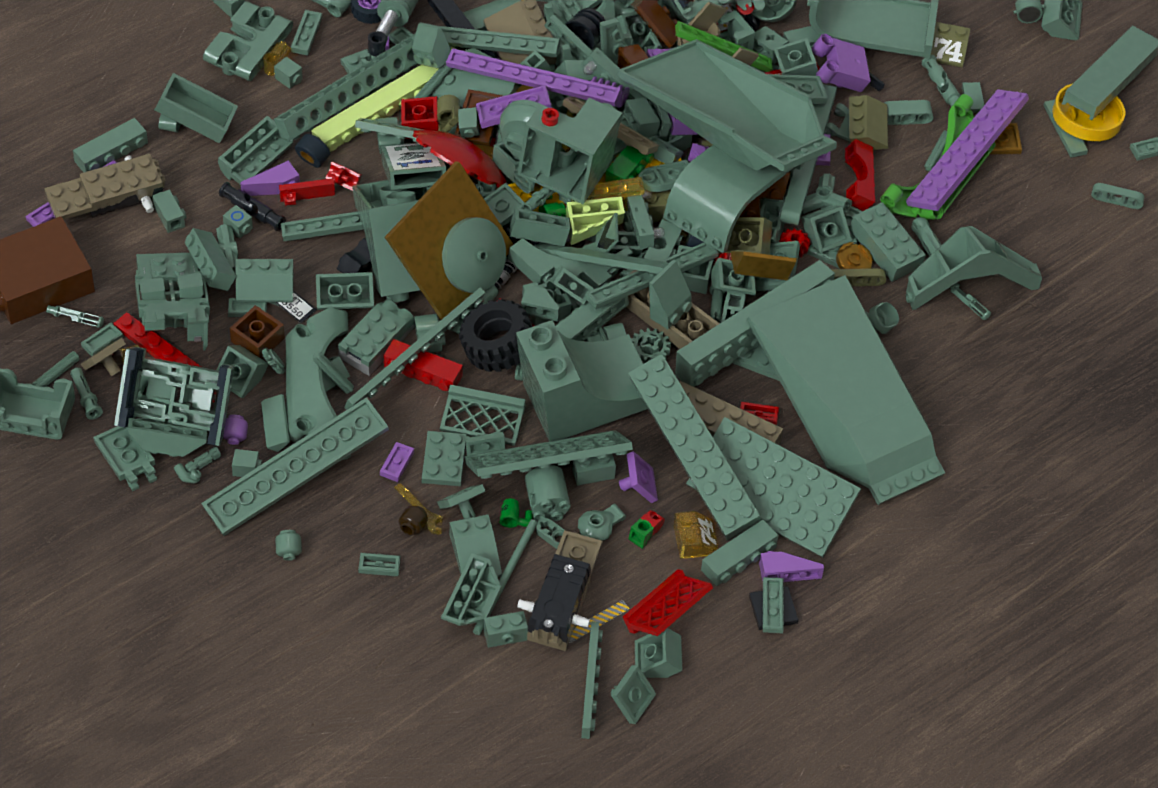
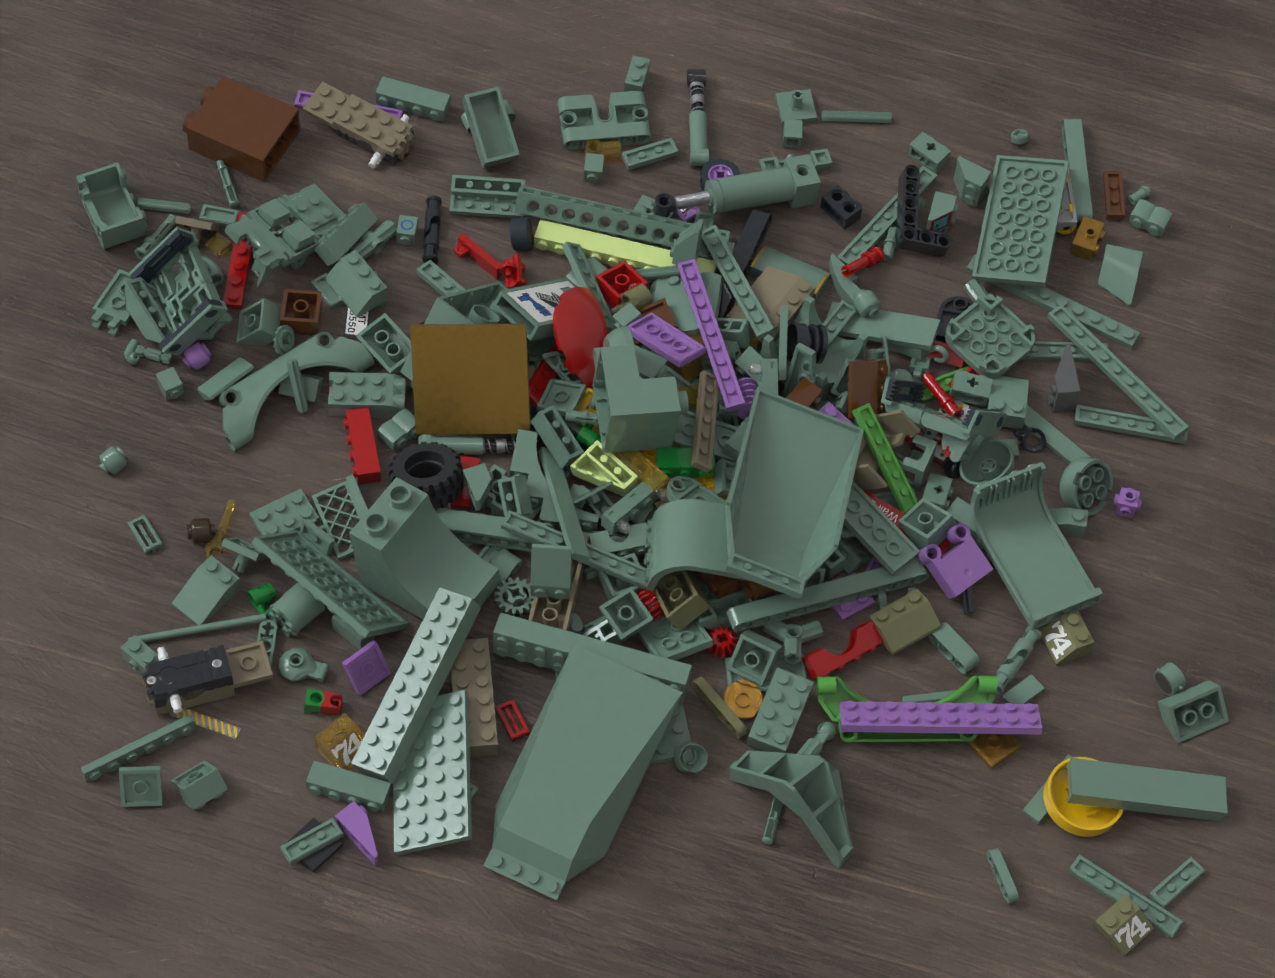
camera: 55 degrees right, 5 degrees up
sand green brick [152,189,187,233] -> none
sand green plate [201,397,389,536] -> none
medium lavender slope [240,161,300,196] -> none
sand green plate [344,287,485,410] -> none
medium lavender plate [380,442,414,482] -> none
sand green wedge [441,553,501,626] -> none
sand green dish [442,217,506,293] -> none
red bush [541,108,559,127] -> none
red fence [622,569,713,636] -> none
pearl gold slope [731,251,797,280] -> none

